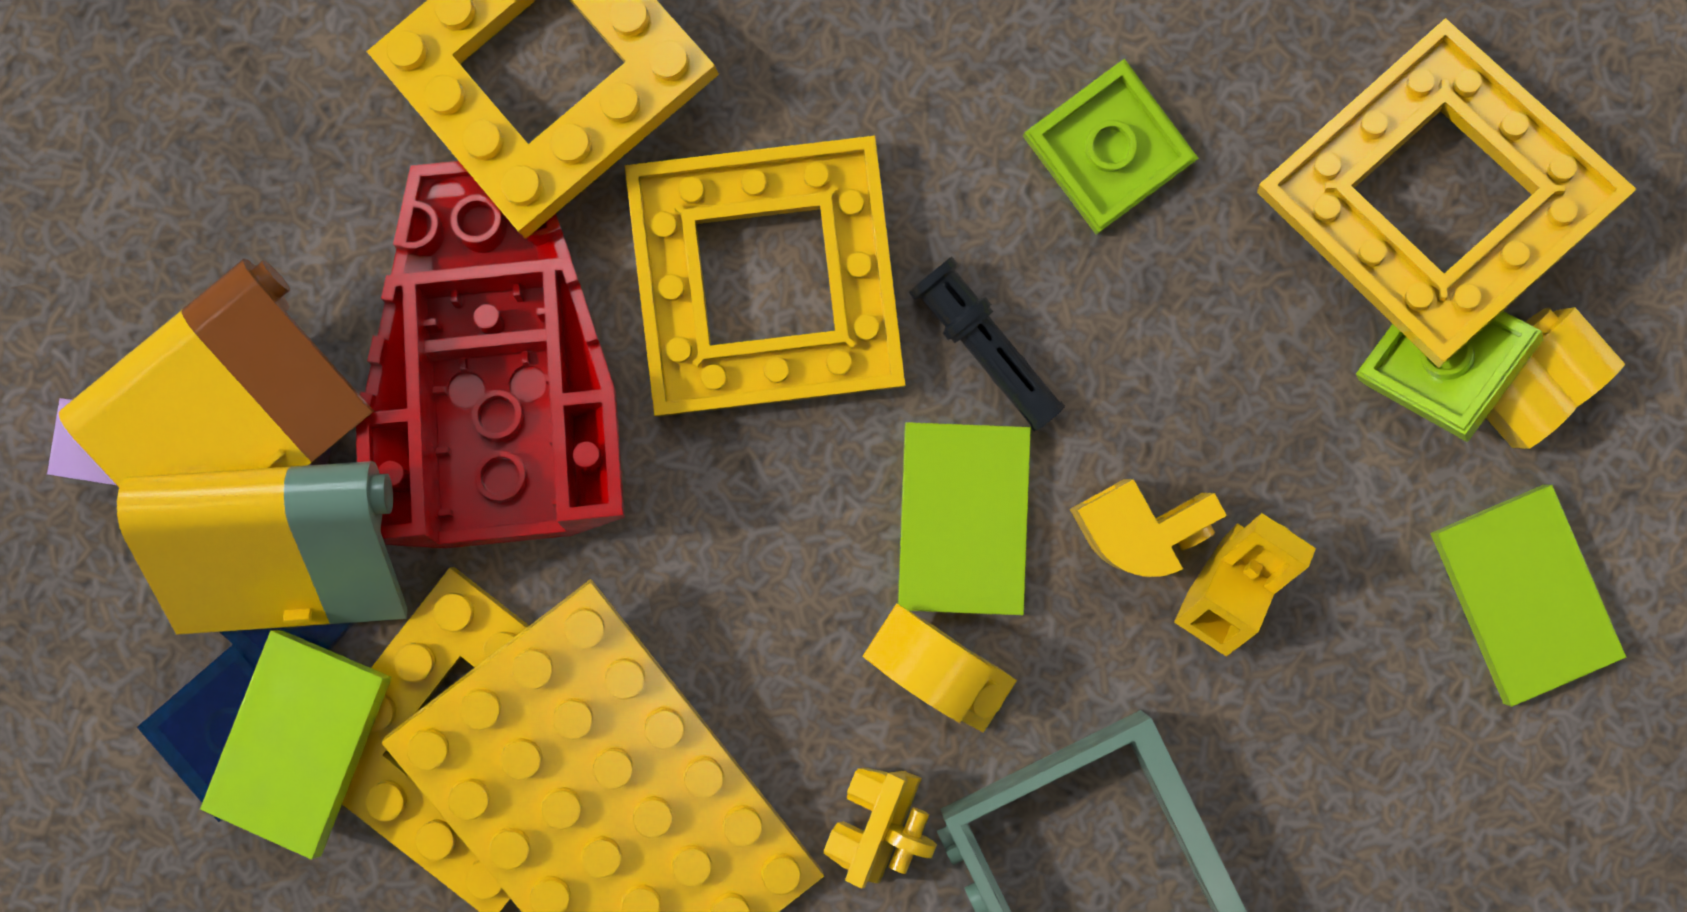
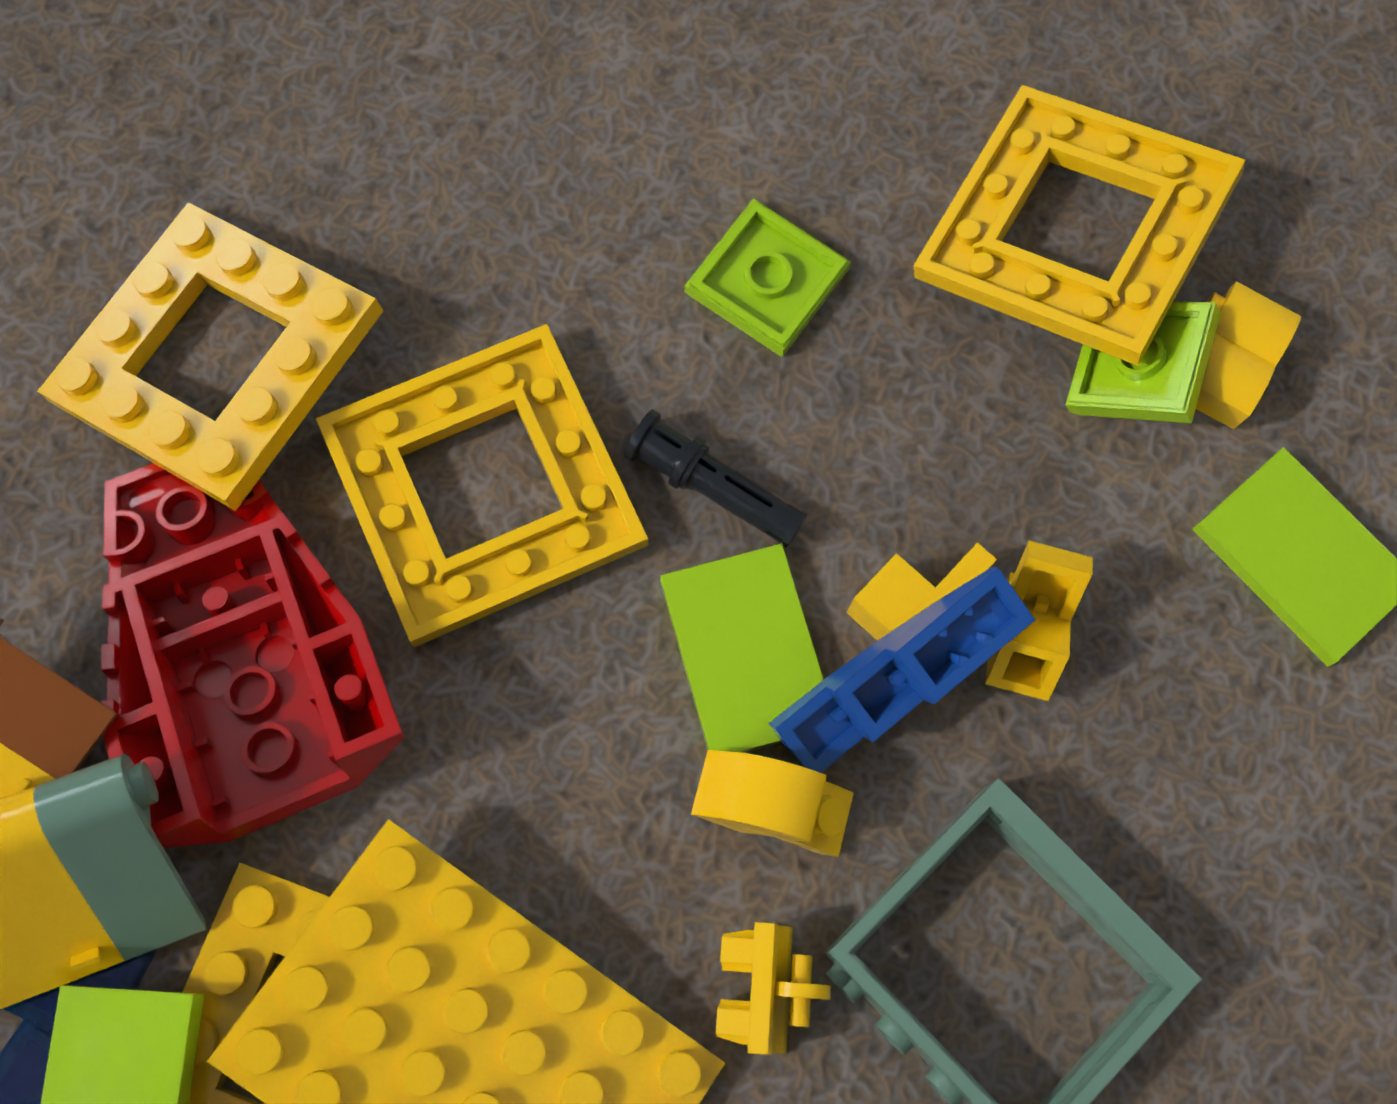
camera: 25 degrees left, 15 degrees down
none -> blue slope [768,567,1035,773]

